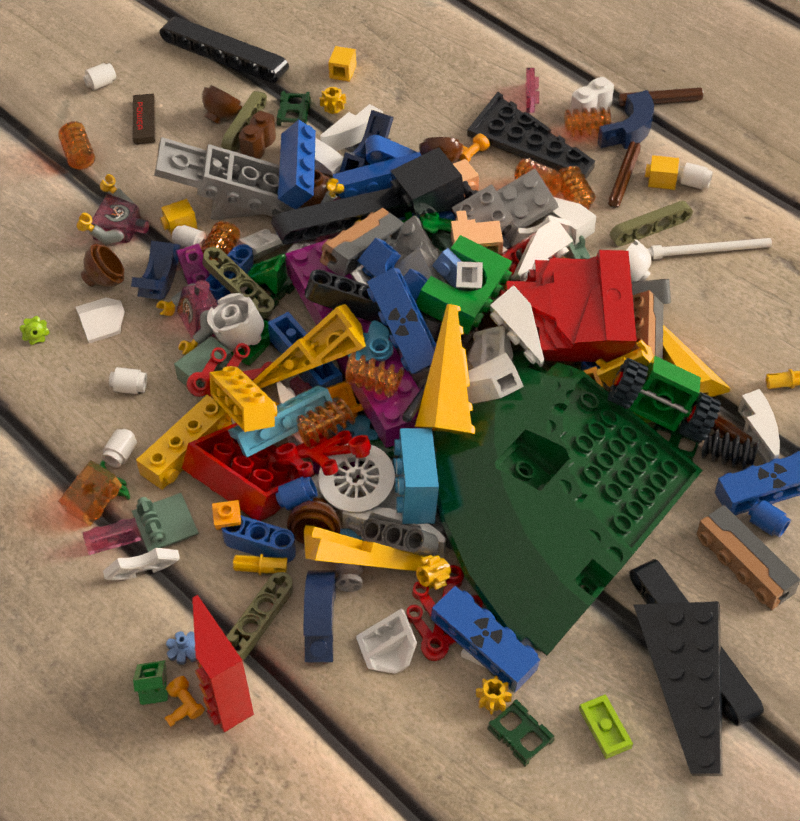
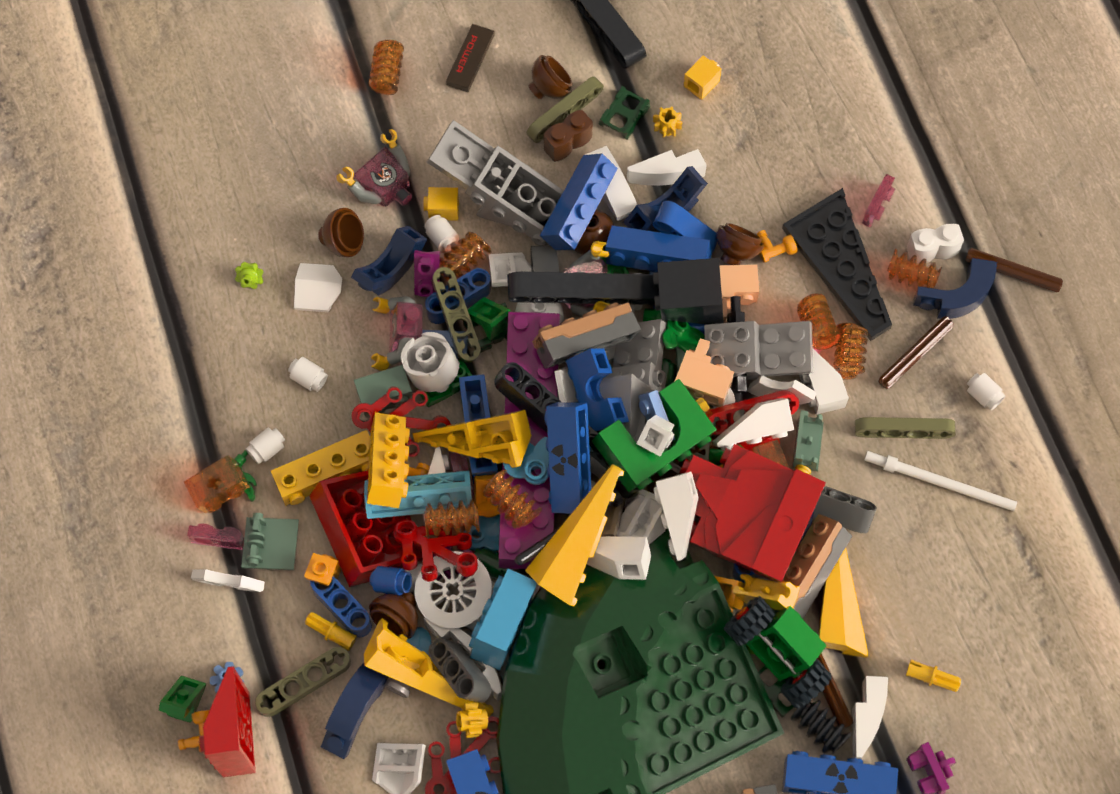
camera: 25 degrees right, 15 degrees up
white cylinder [626,240,651,282] -> none
yellow brick [645,155,679,190] -> none

